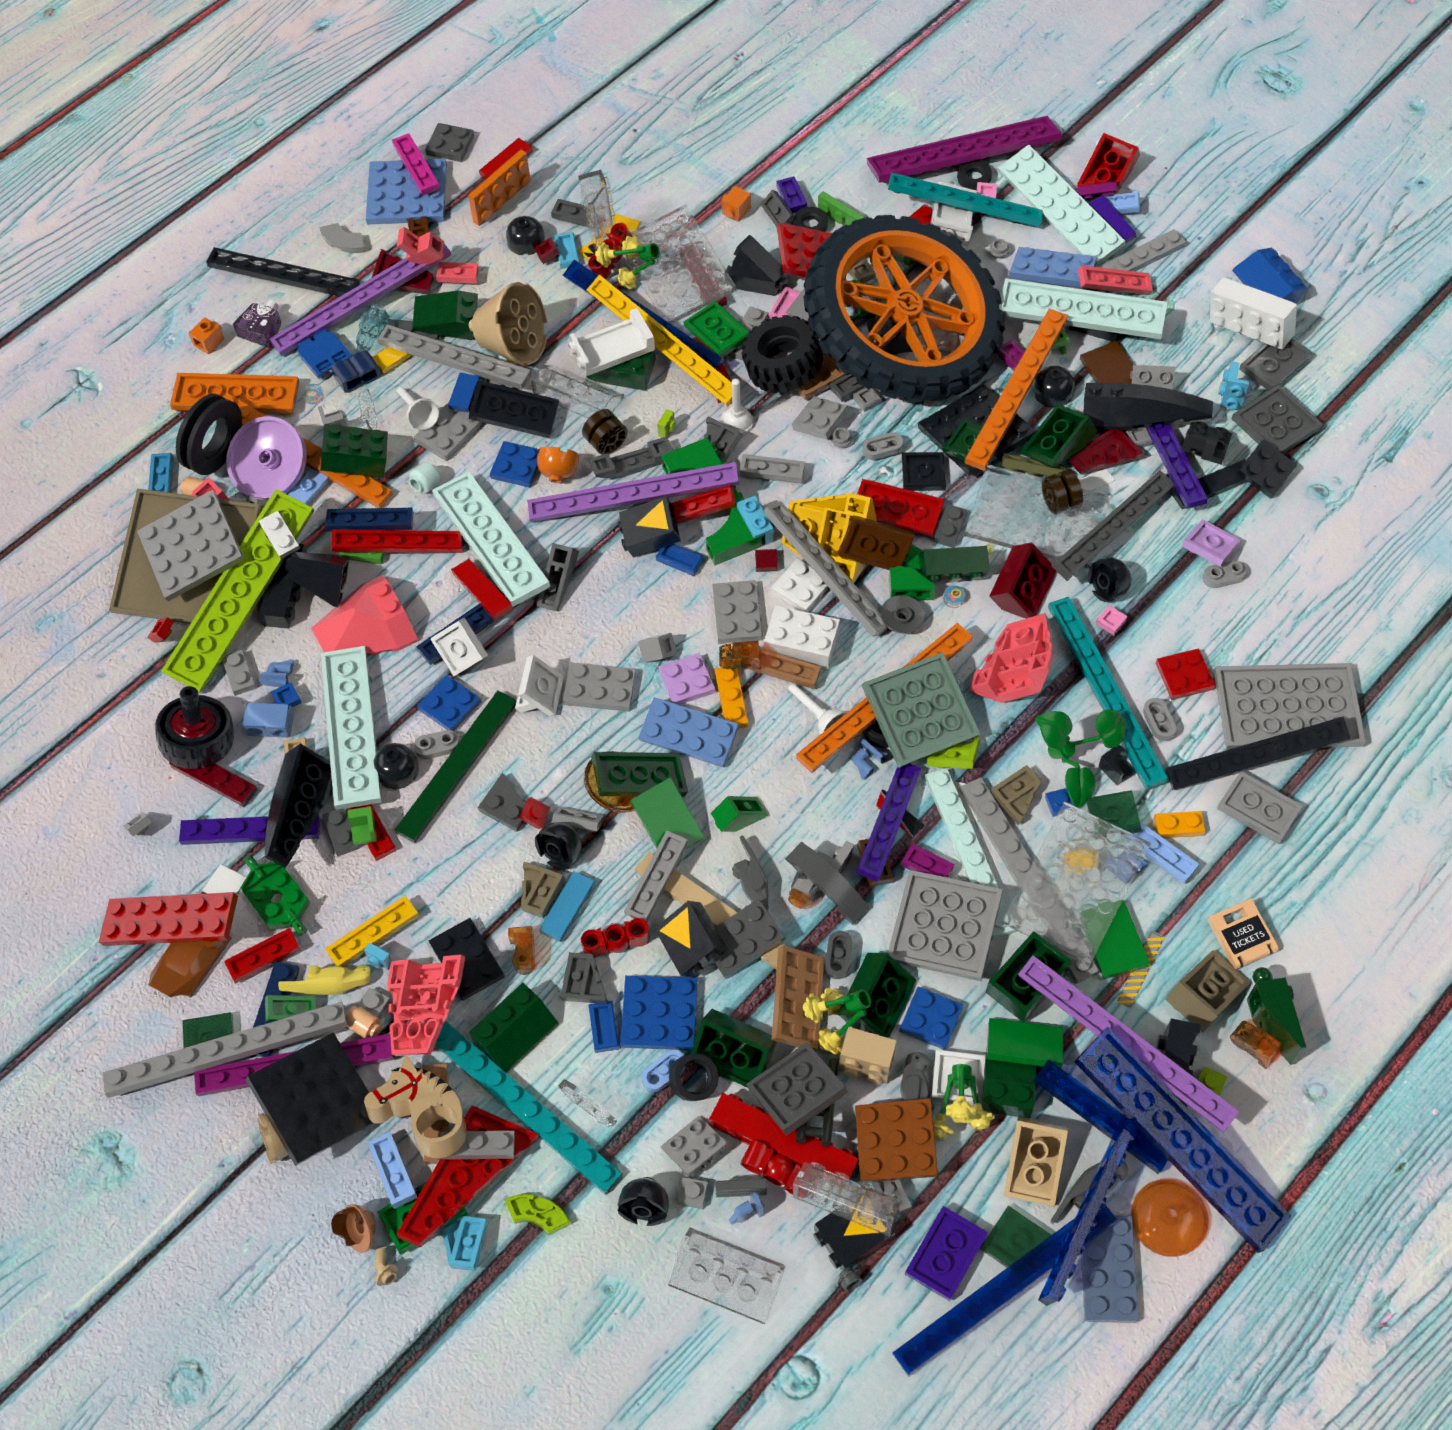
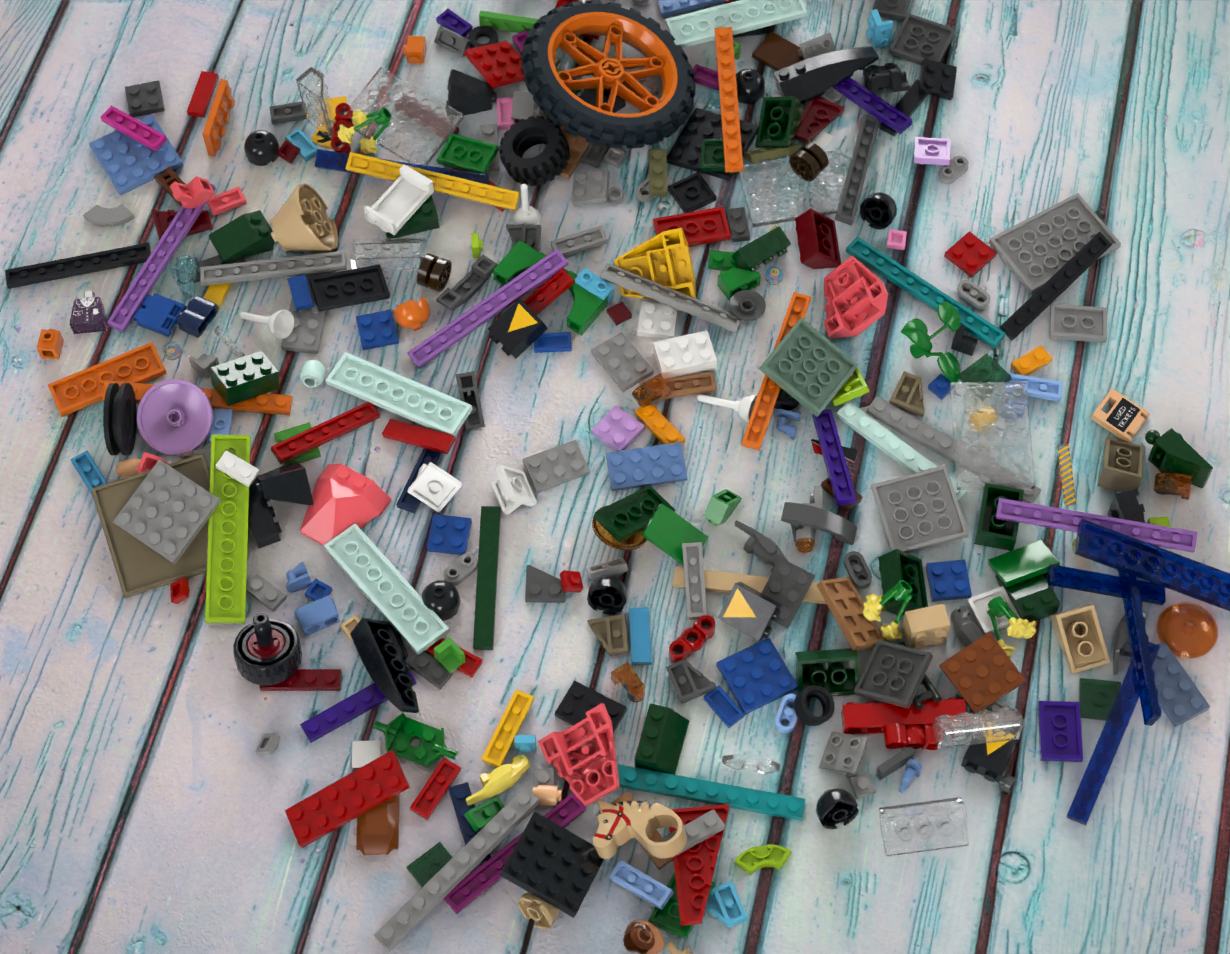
camera: 30 degrees left, 0 degrees up
dark blue plate [325,507,414,531] -> none
light grey panel [638,633,677,662] -> none
reddish brown tile [838,515,915,570] -> none
magenta plate [901,843,954,878] -> none
green tile [1078,900,1150,980] -> none
none -> olive plate [649,149,668,197]

